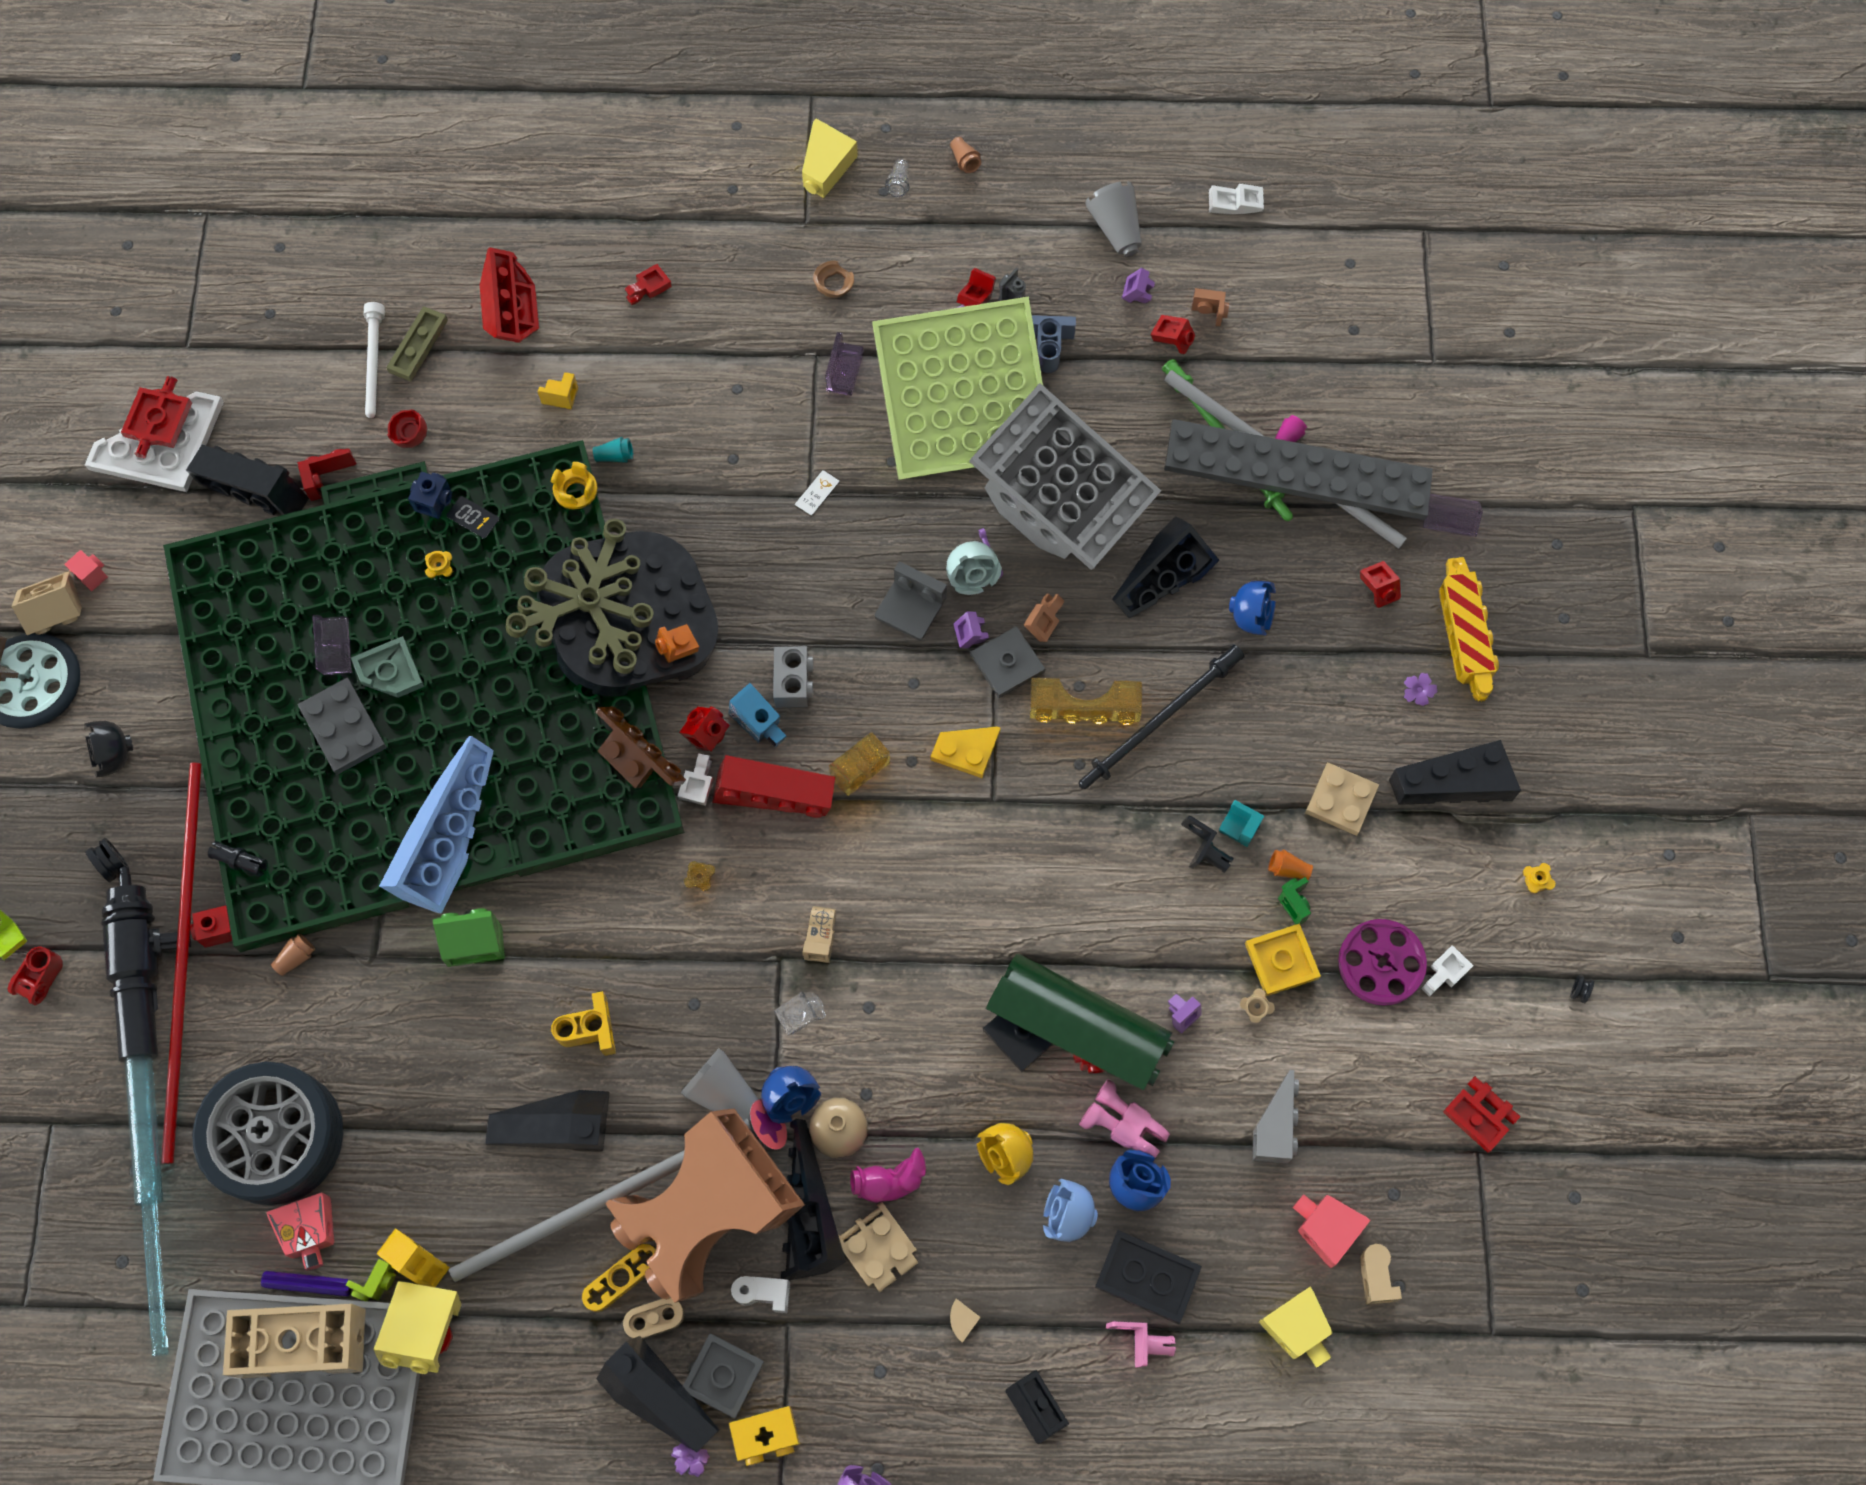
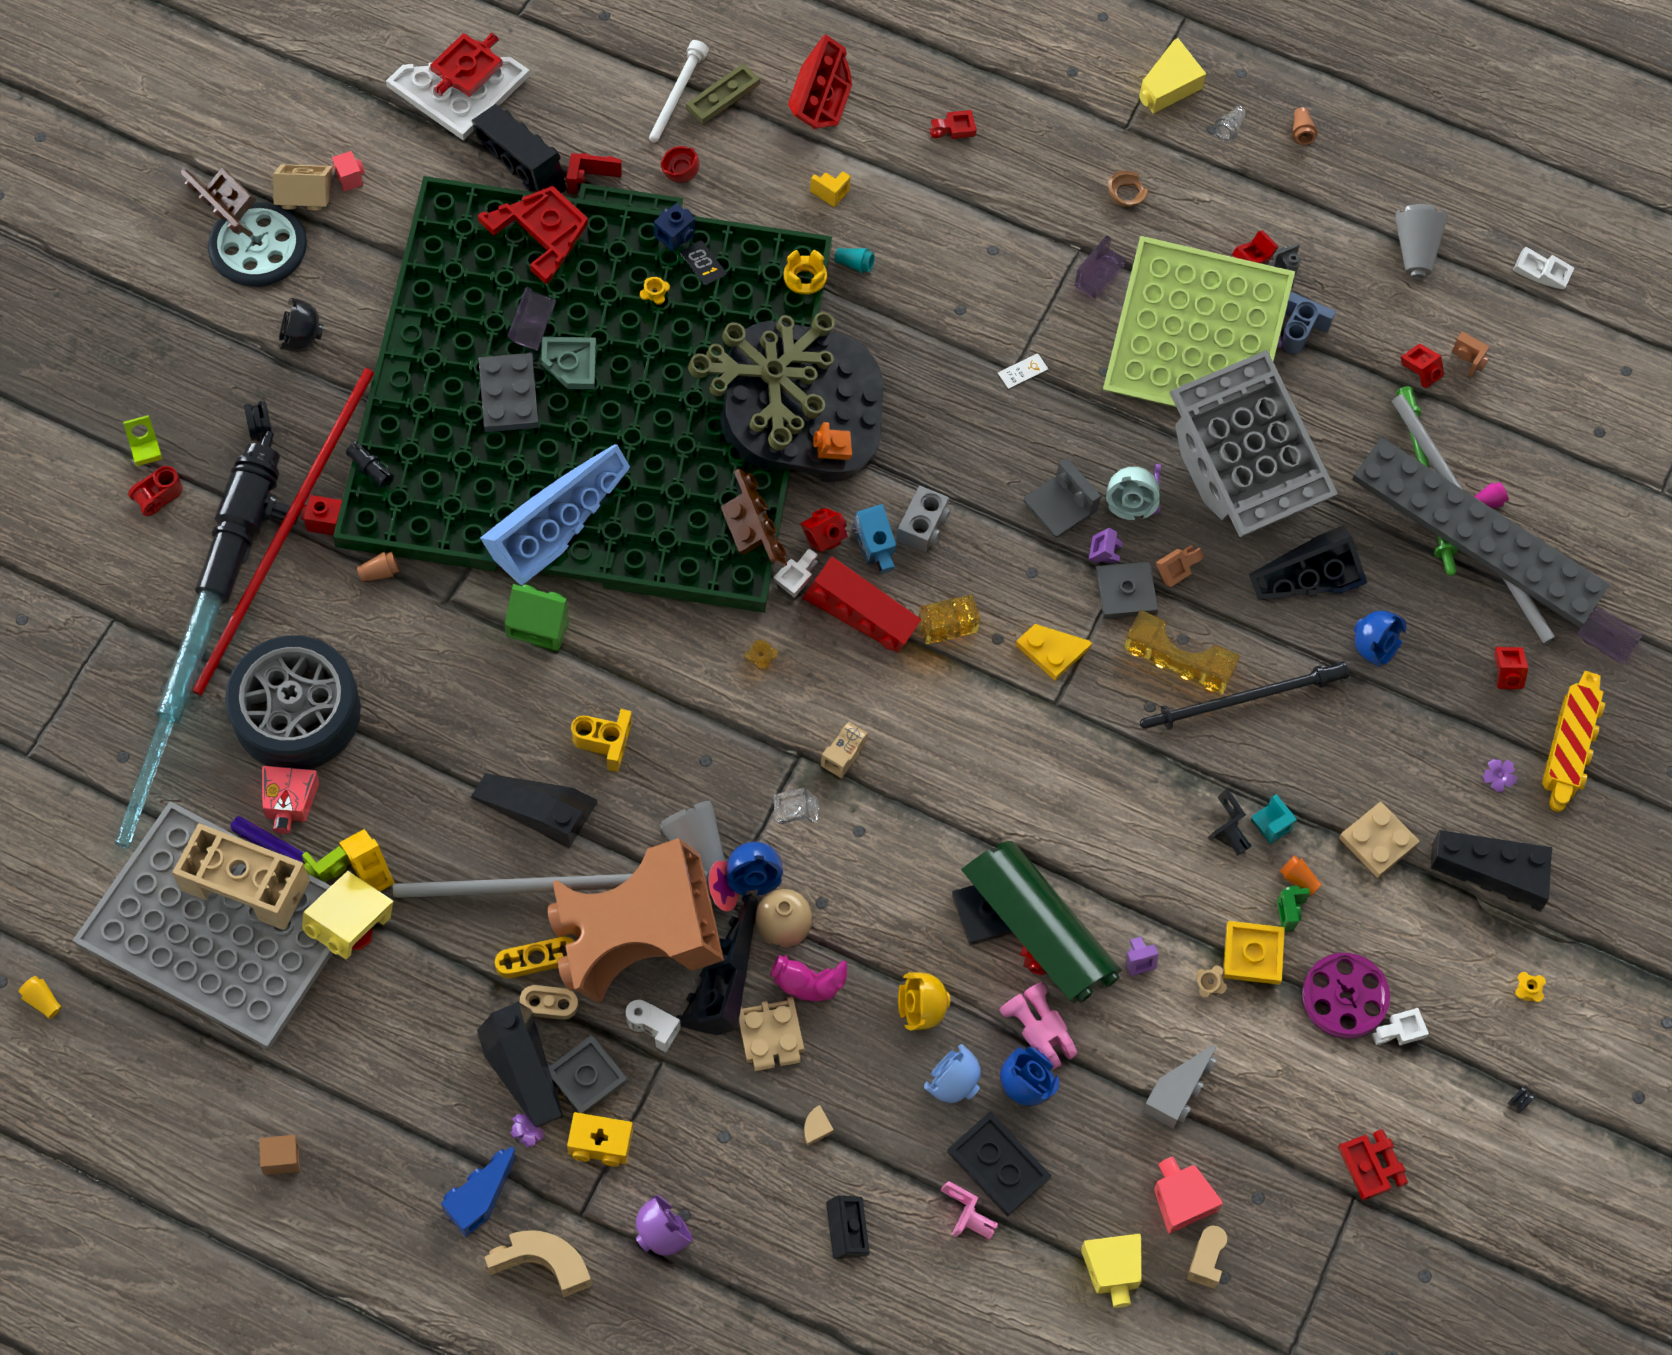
camera: 20 degrees right, 5 degrees down
medium lavender tile [1122,268,1155,304] -> none
none -> red wing [478,186,588,285]

